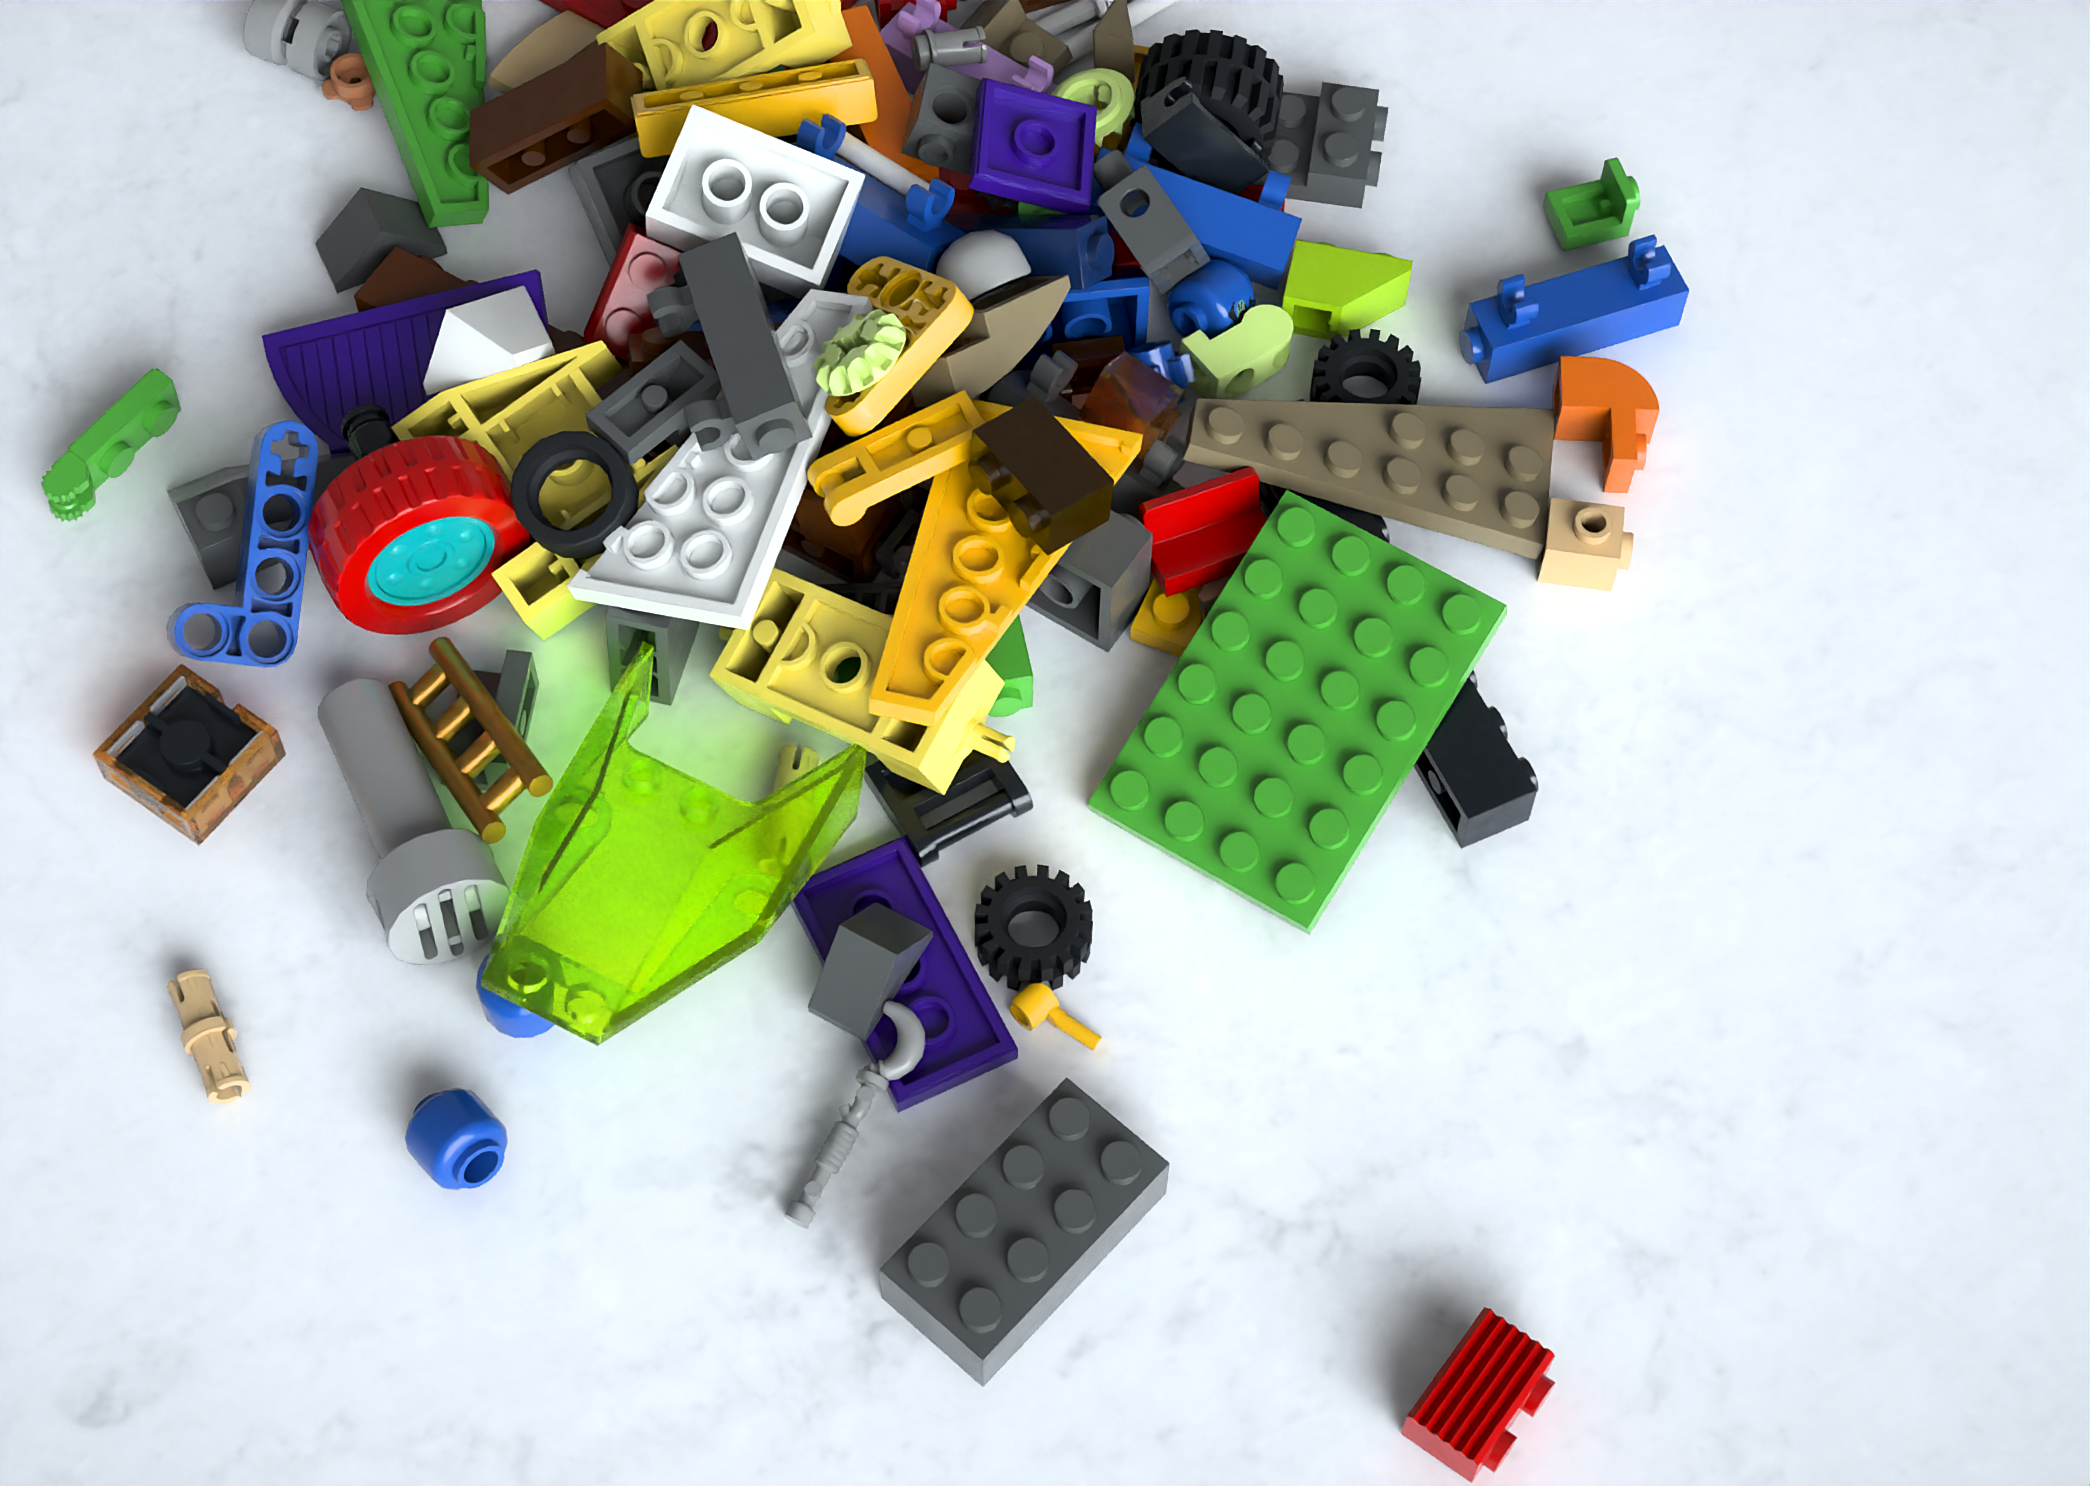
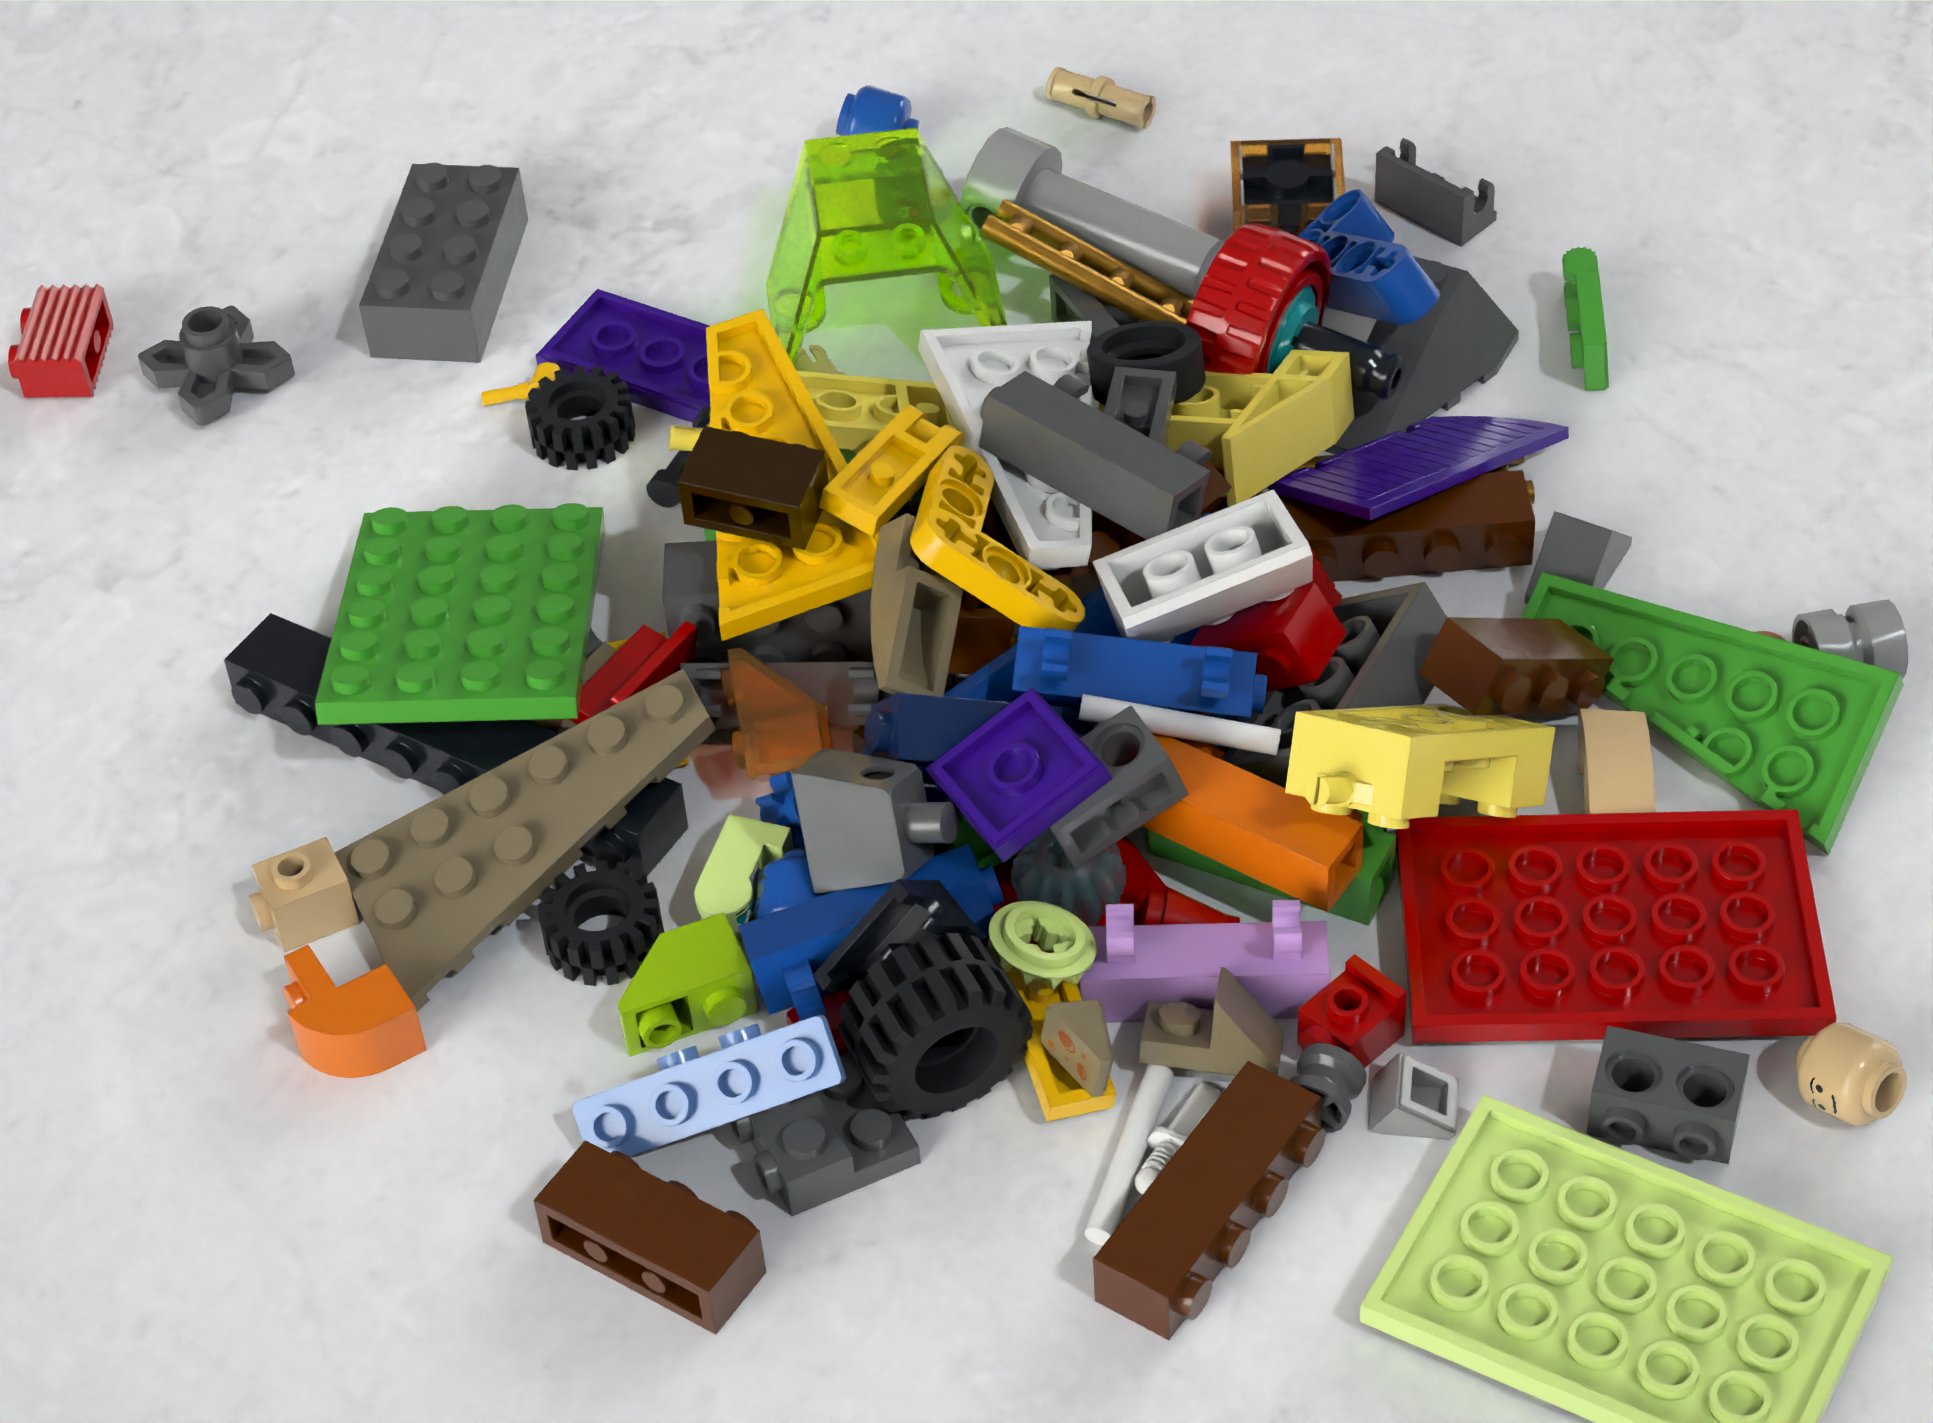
camera: 150 degrees right, 15 degrees down
white slope [423,285,556,396] -> none
yellow slope [630,58,878,158] -> none
light grey piece [784,1000,926,1229] -> none
dark grey slope [808,902,933,1042] -> none
yellowish green gear [813,309,906,396] -> none
light grey pin [911,25,988,71] -> none
light grey hair [935,229,1031,301] -> none
blue brick [1459,234,1689,384] -> none
bright green bracket [1543,157,1640,252] -> none
none -> dark grey plant [138,305,295,426]
none -> reddish brown brick [533,1140,766,1334]
none -> bracket [572,1015,846,1157]
none -> dark grey hinge [1375,138,1497,247]

